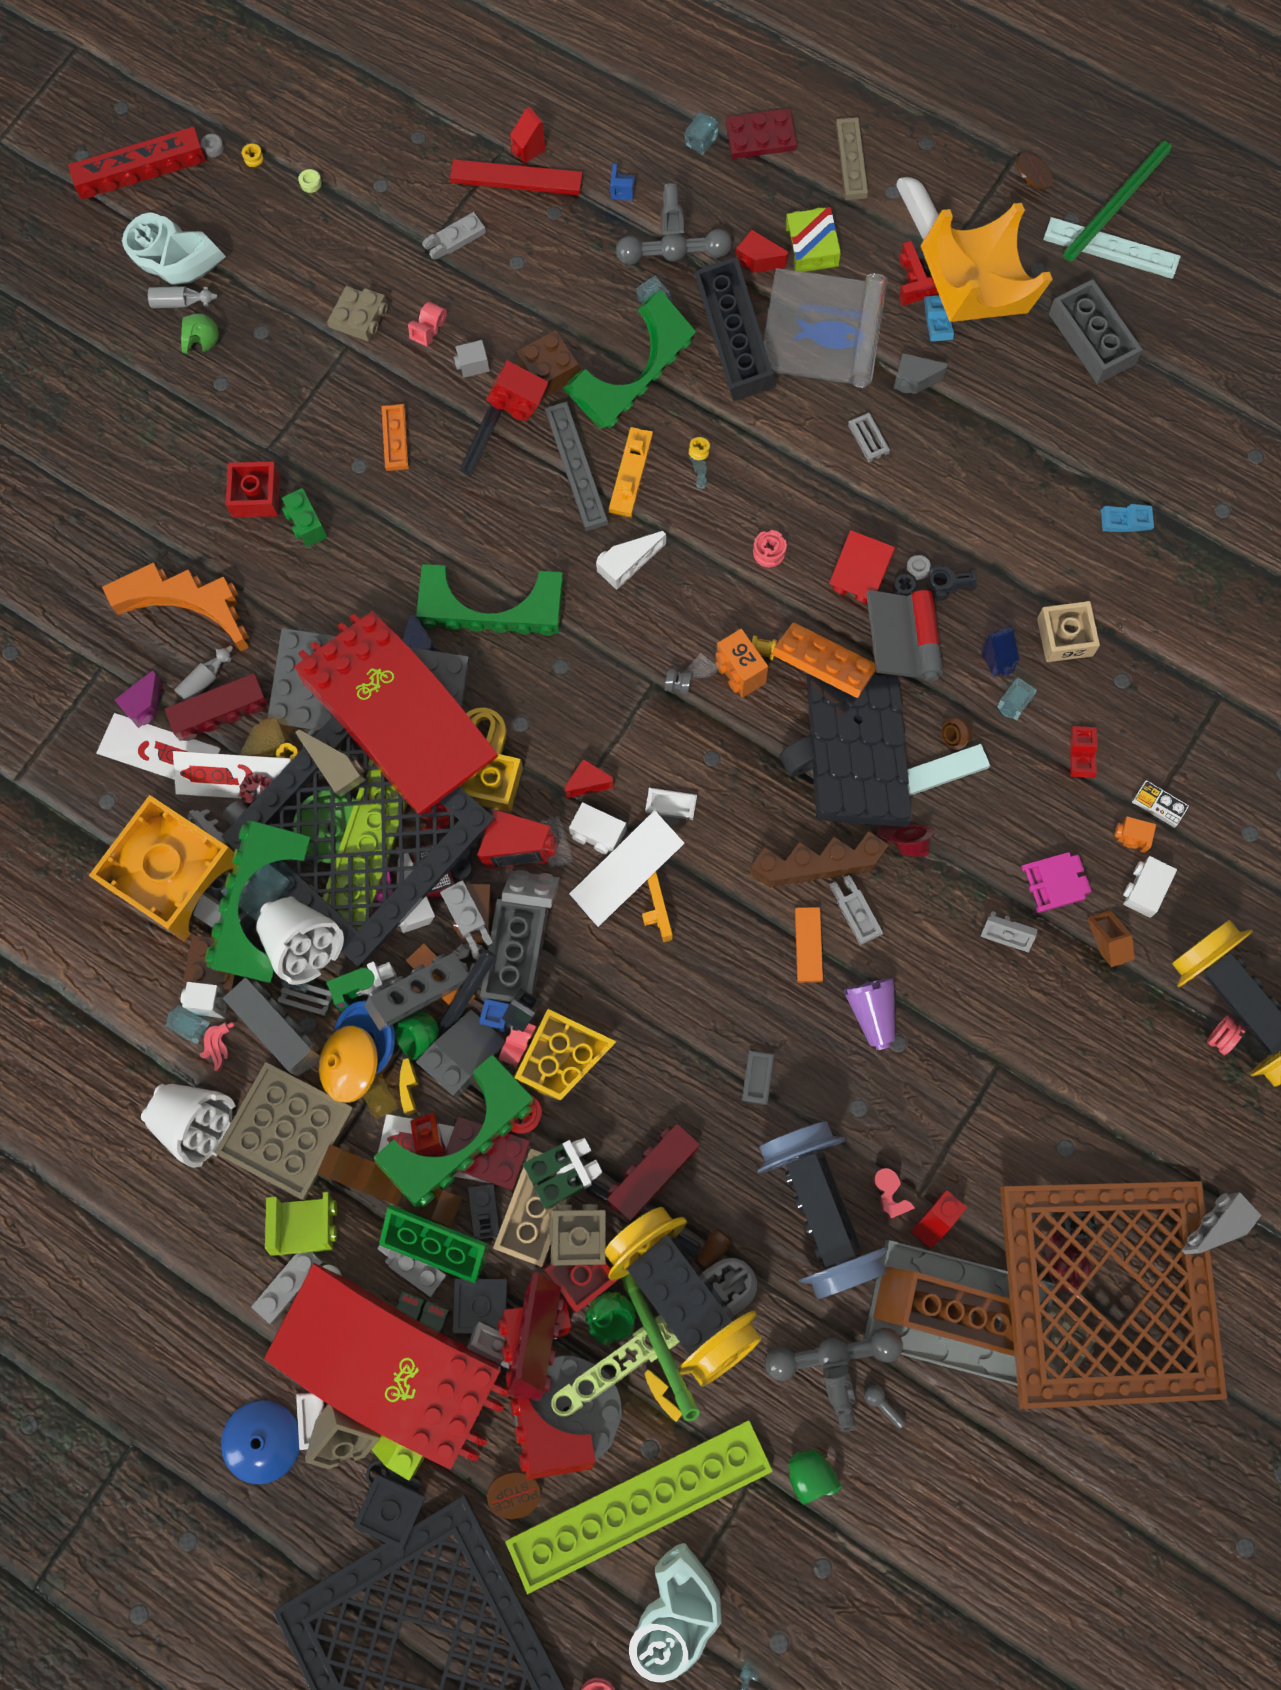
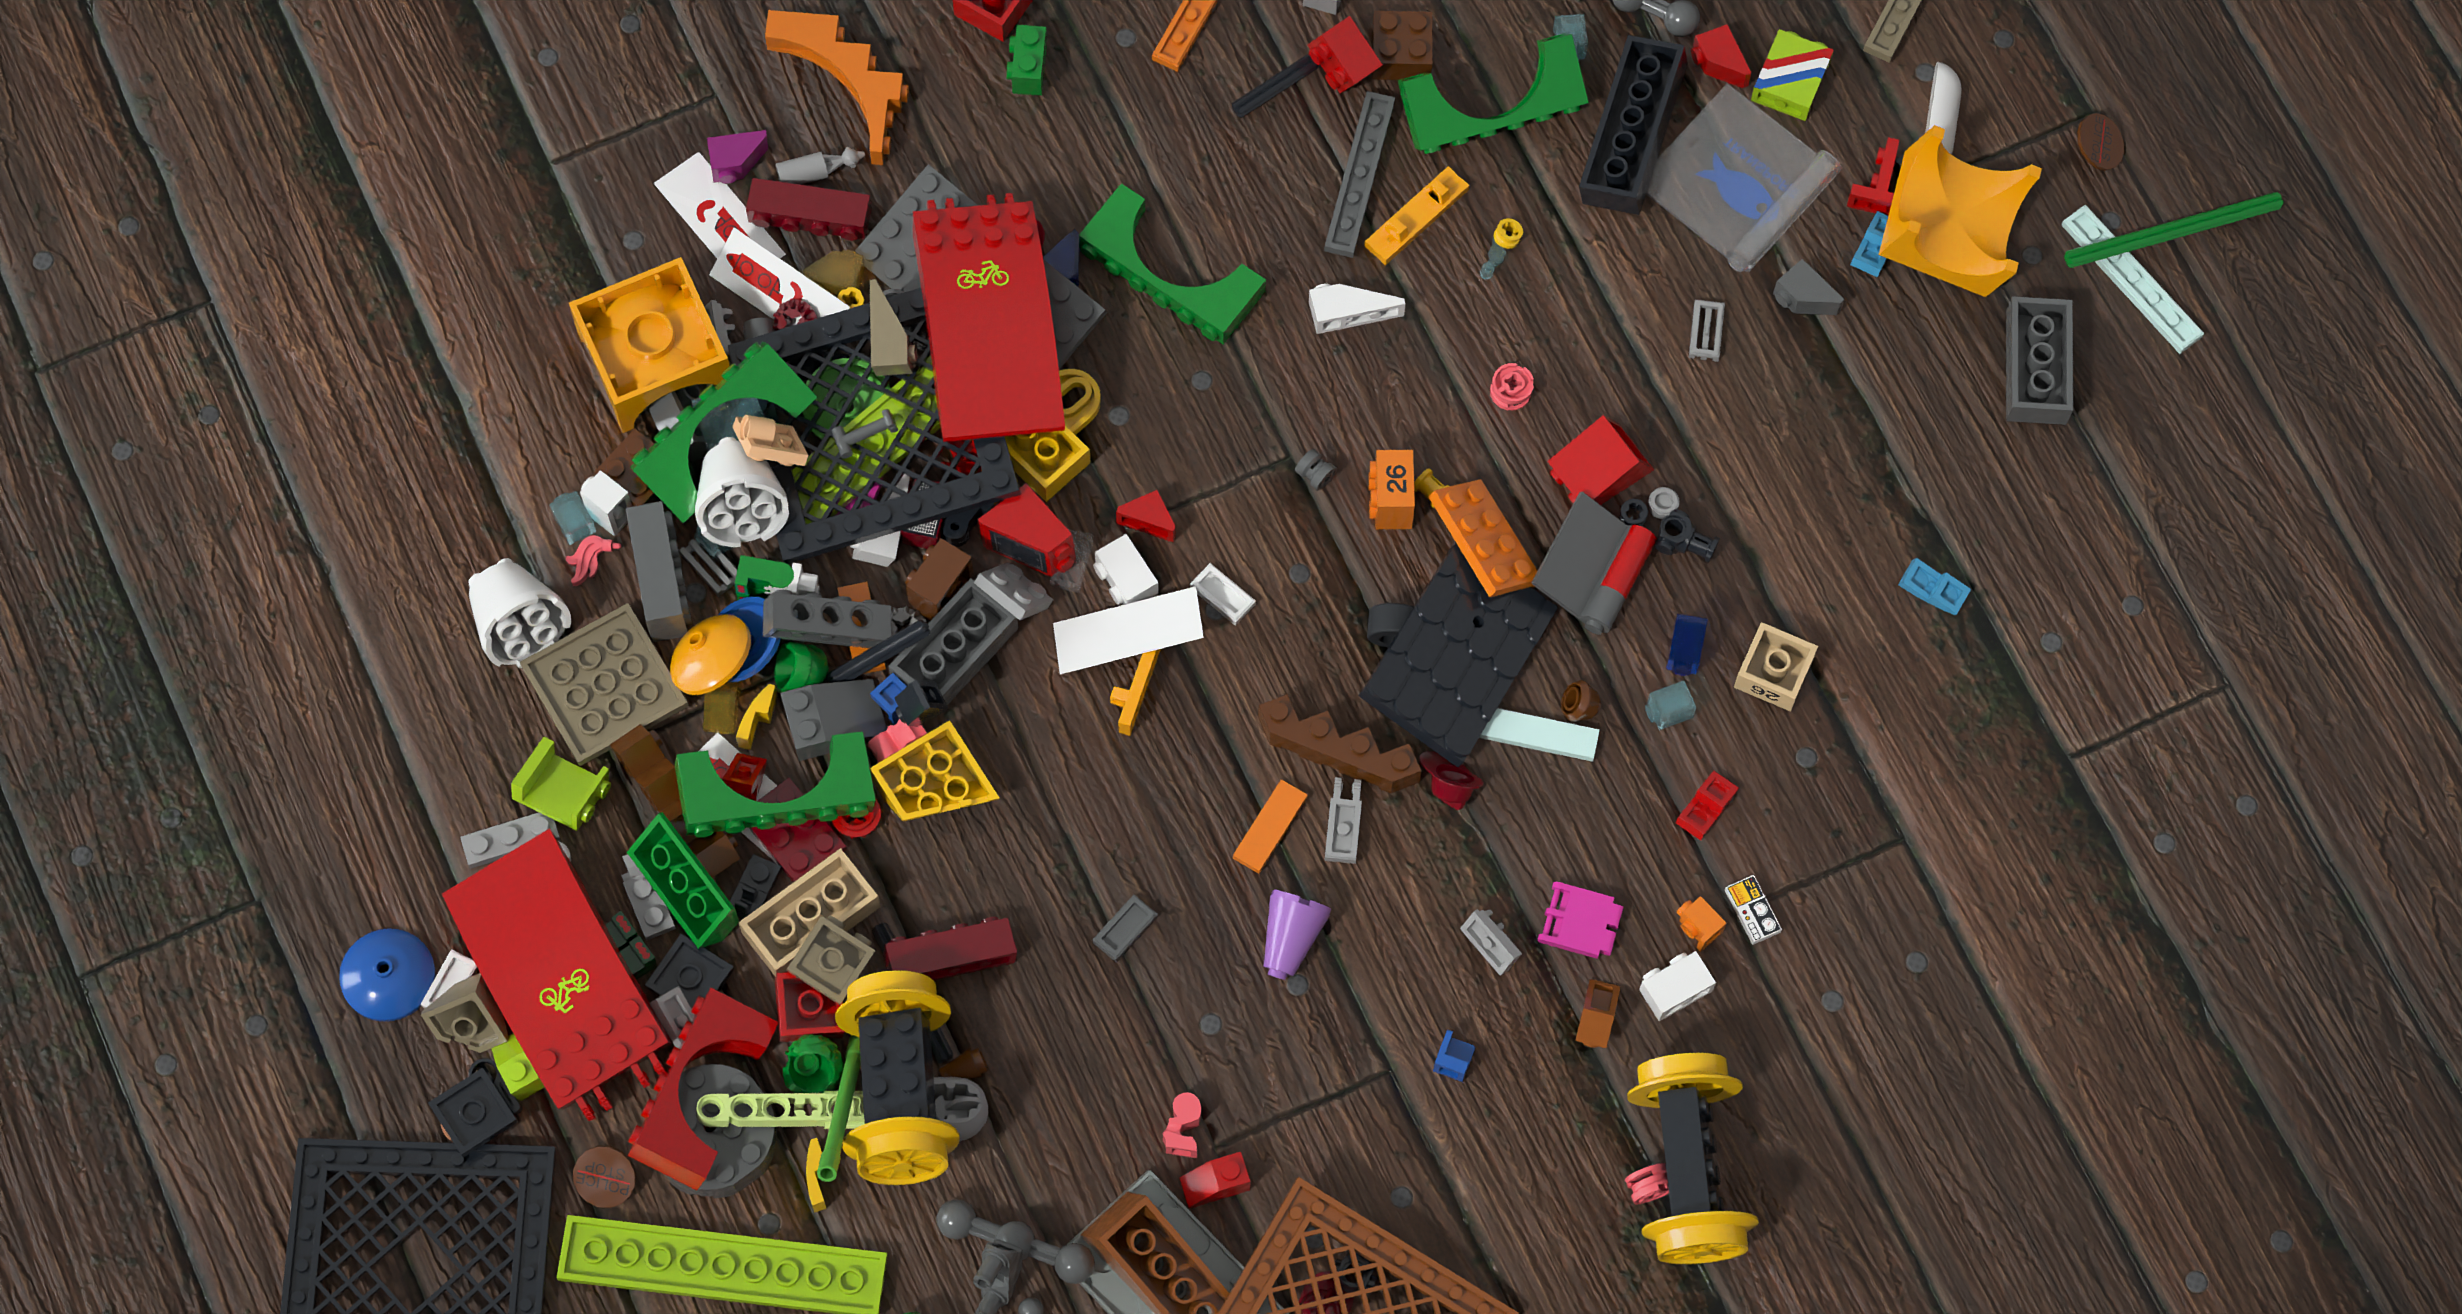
camera: 25 degrees right, 5 degrees down
light grey hinge [440,880,493,953] -> none
dark red slope [508,1272,564,1401] -> none
dark green hips [522,1138,602,1211] -> none
clear tile [686,653,719,678] -> none
brick [757,1121,889,1300] -> none
none -> light nougat plate [733,415,808,466]
none -> dark grey piece [832,409,898,458]
none -> blue panel [1433,1029,1475,1082]

